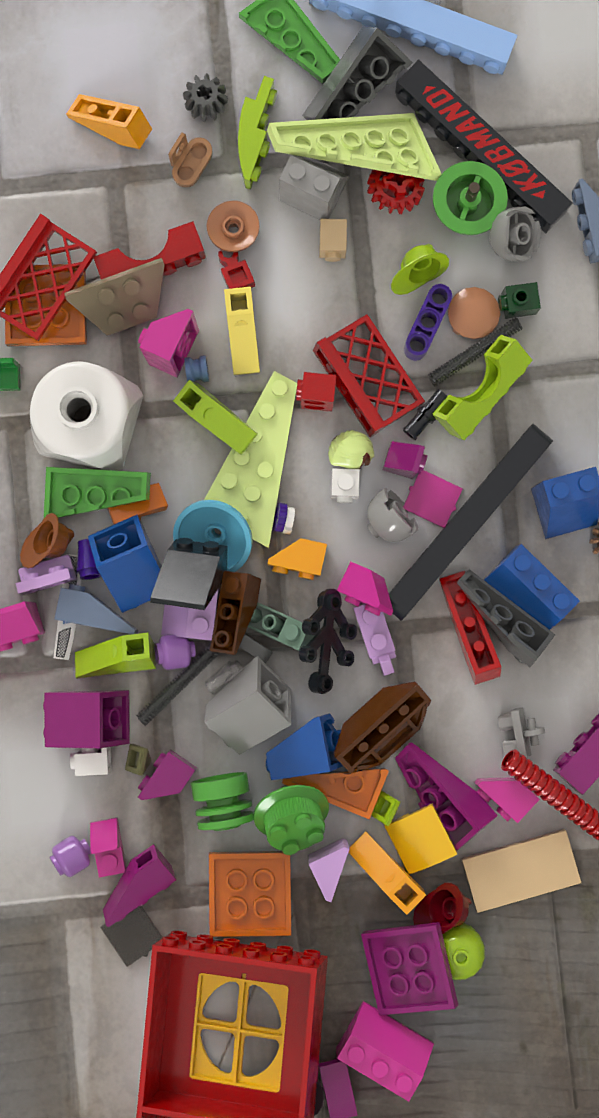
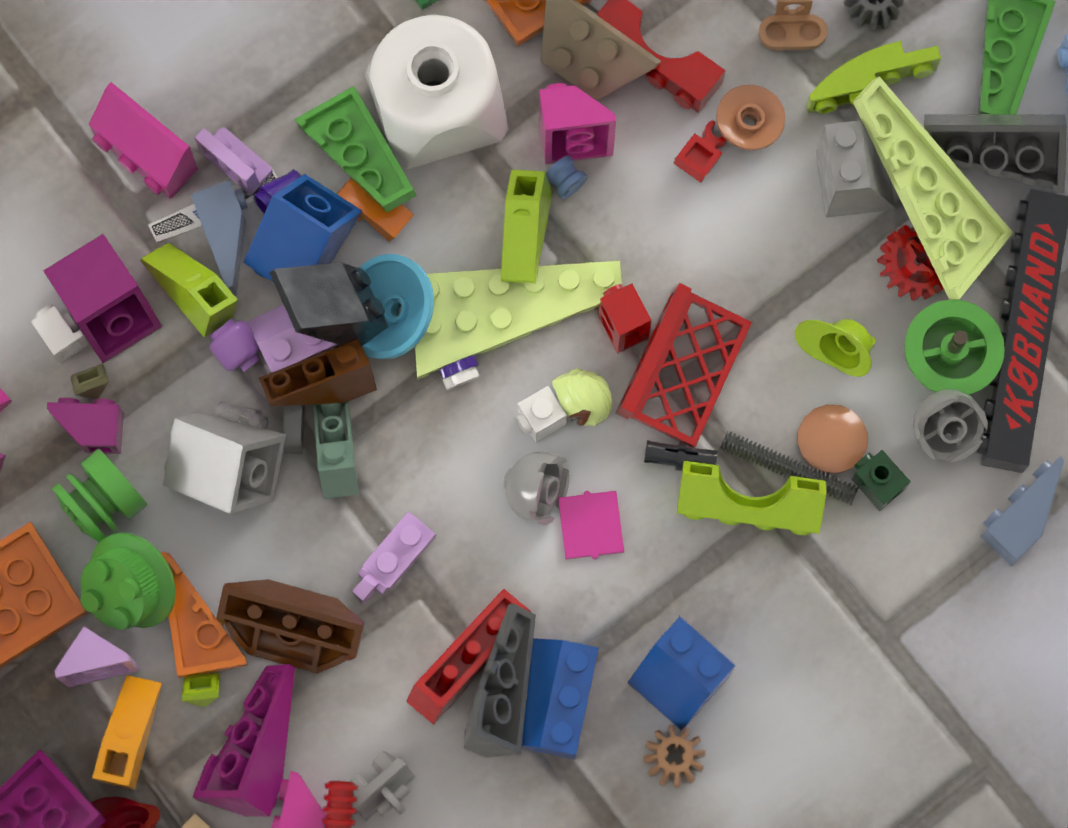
camera: 60 degrees right, 10 degrees down
dark orange piece [20,513,74,569] -> none
dark grey axle [136,644,220,726] -> none
light yellow slope [224,287,260,375] -> none
blue slope [266,713,343,780] -> none
light orange slope [268,538,327,580] -> none
black plant [299,588,357,694] -> none
tan brick [319,219,347,262] -> none
dark pink slope [337,561,393,616] -> none
magenta slope [382,441,428,479] -> none
yellow slope [384,803,458,874] -> none
black beam [389,424,553,621] -> none
dark purple beam [404,284,452,361] -> none

